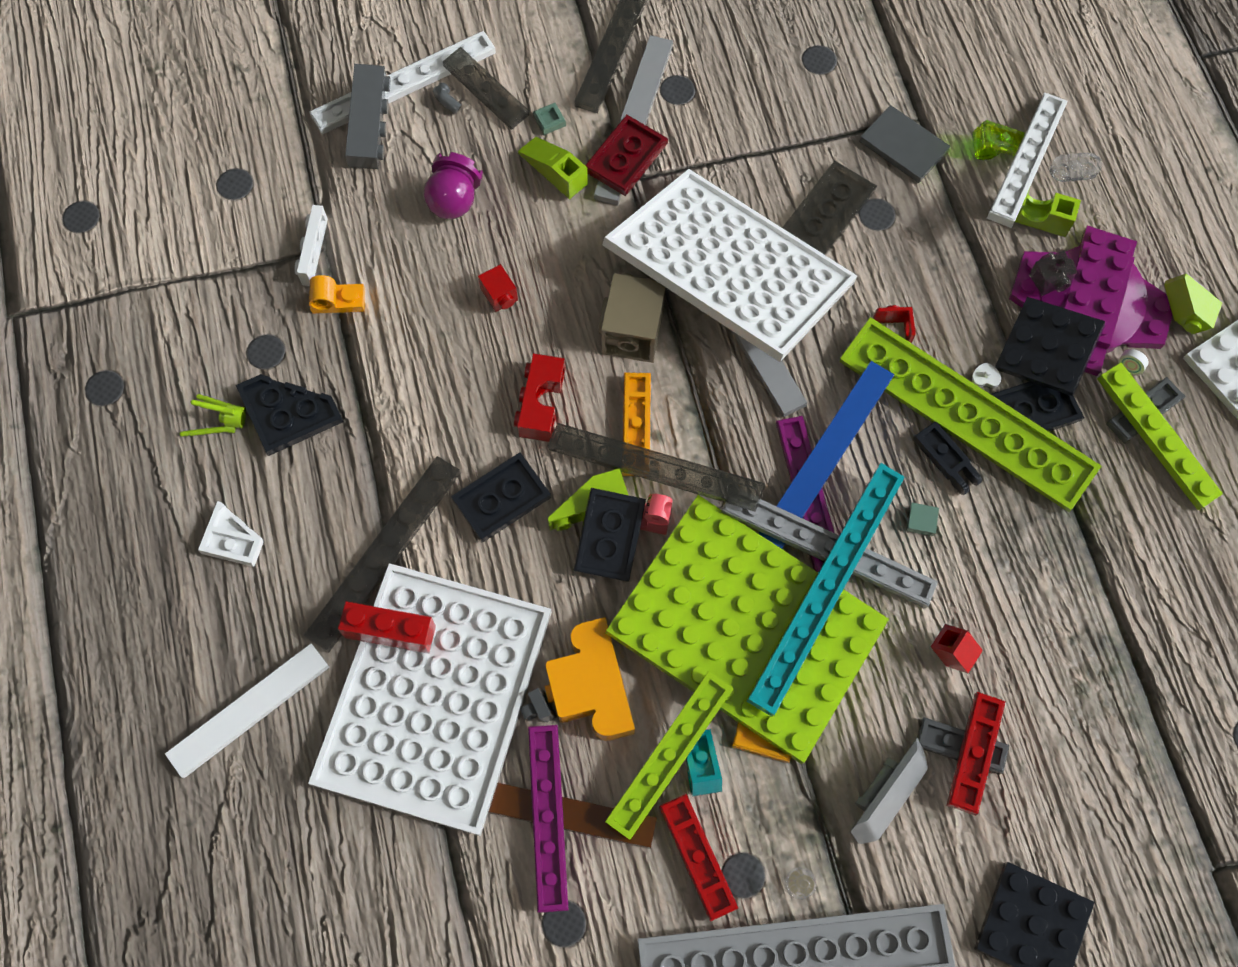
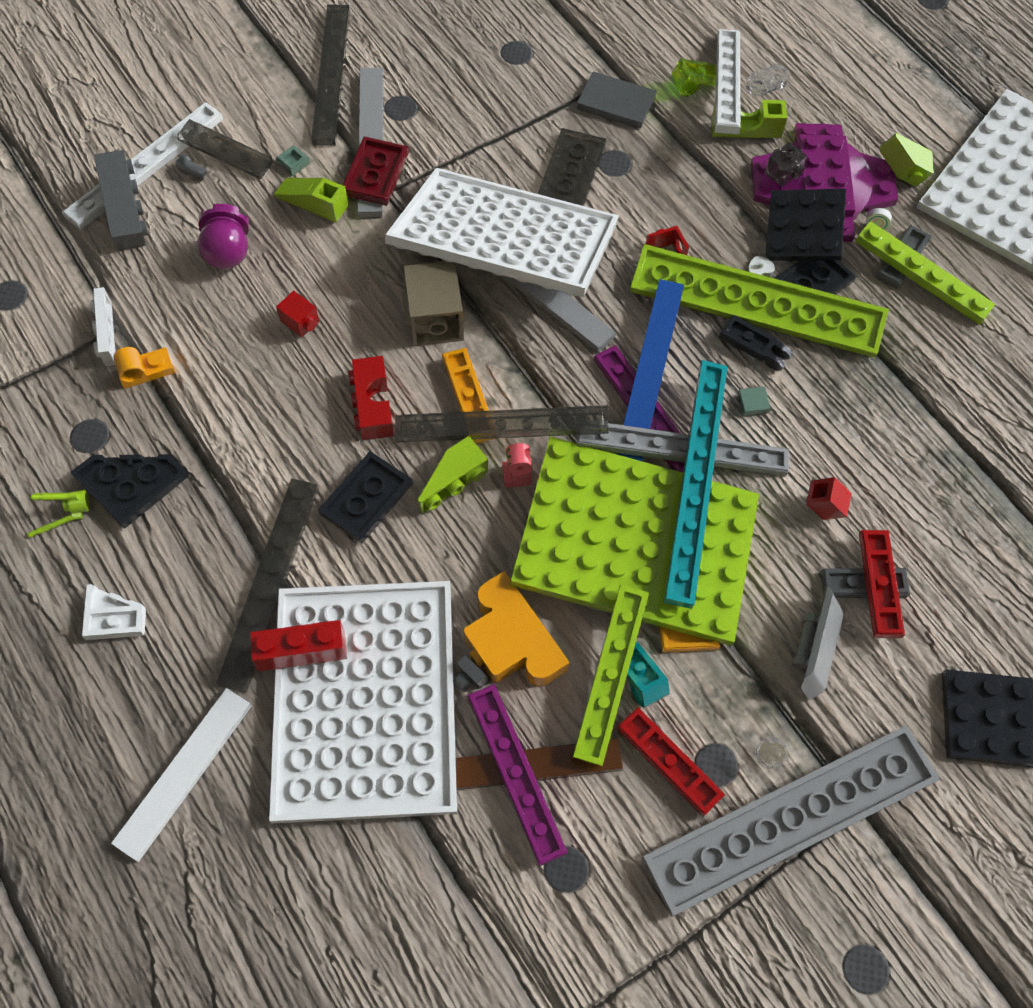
camera: 20 degrees left, 5 degrees down
black tile [573,488,646,582] -> none

